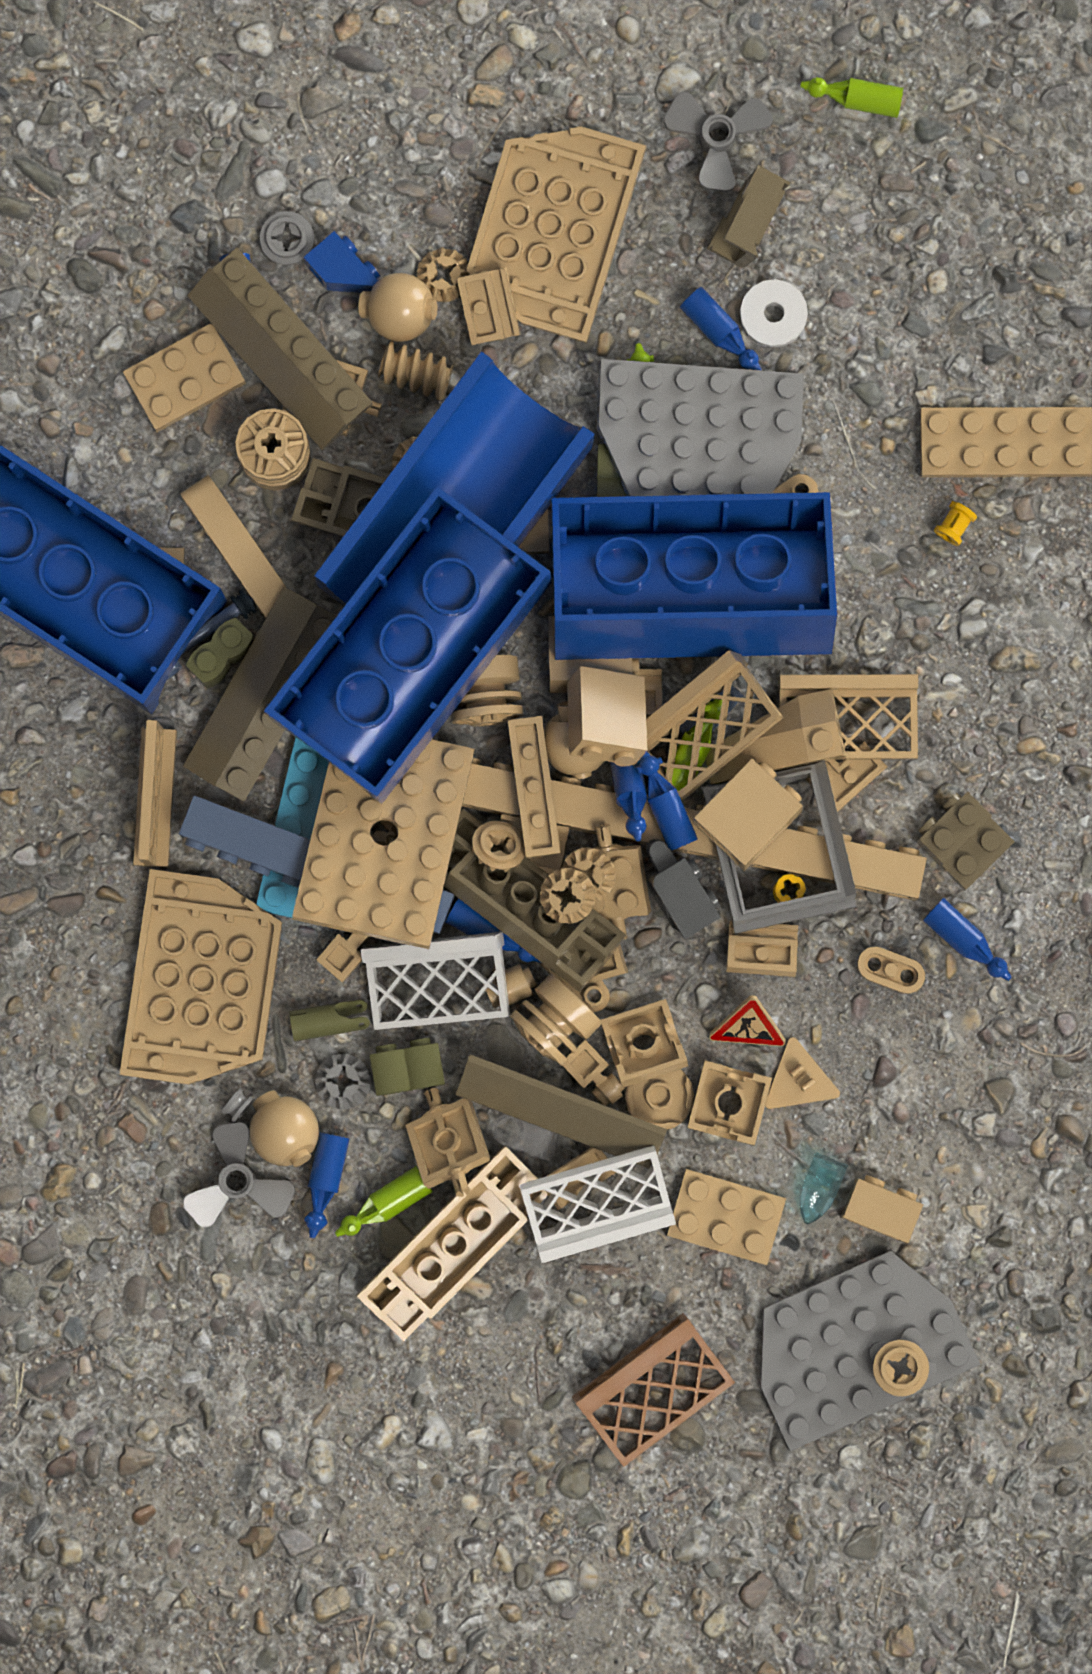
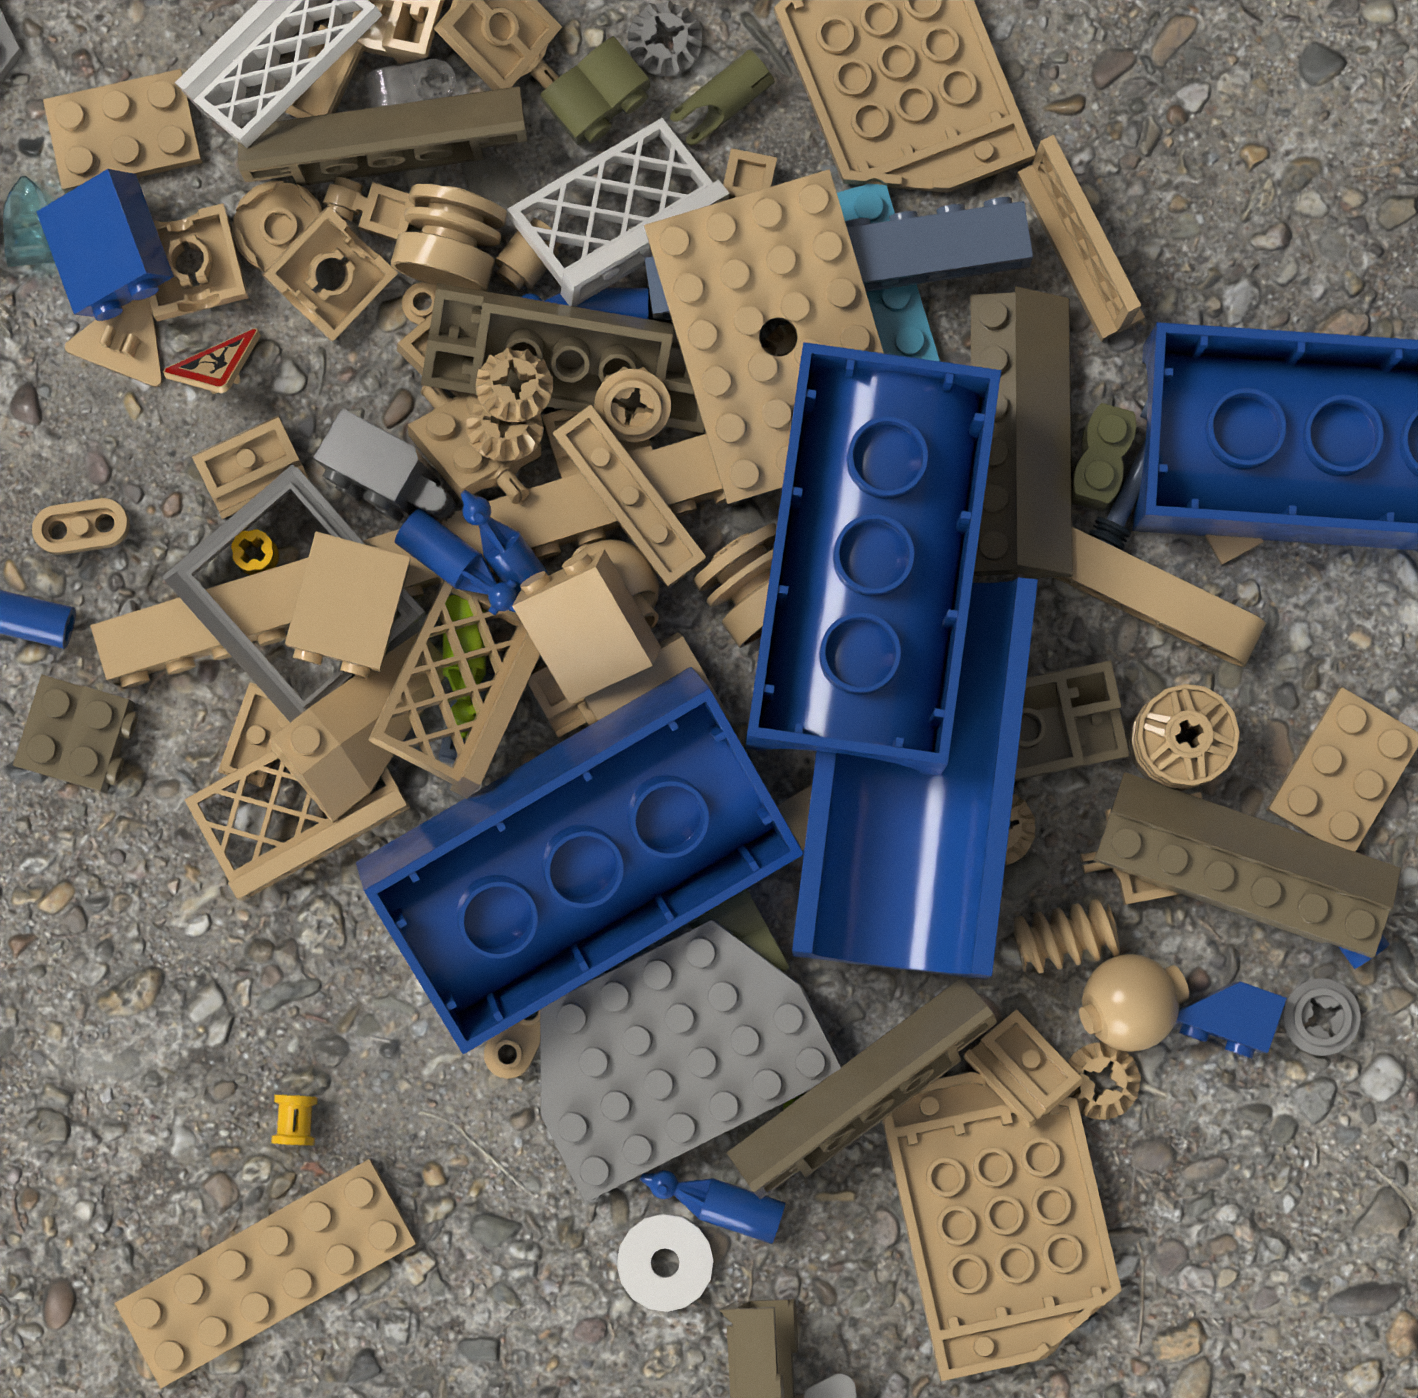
camera: 155 degrees right, 0 degrees up
none -> blue brick [36,169,174,321]
none -> dark tan slope [726,977,997,1200]

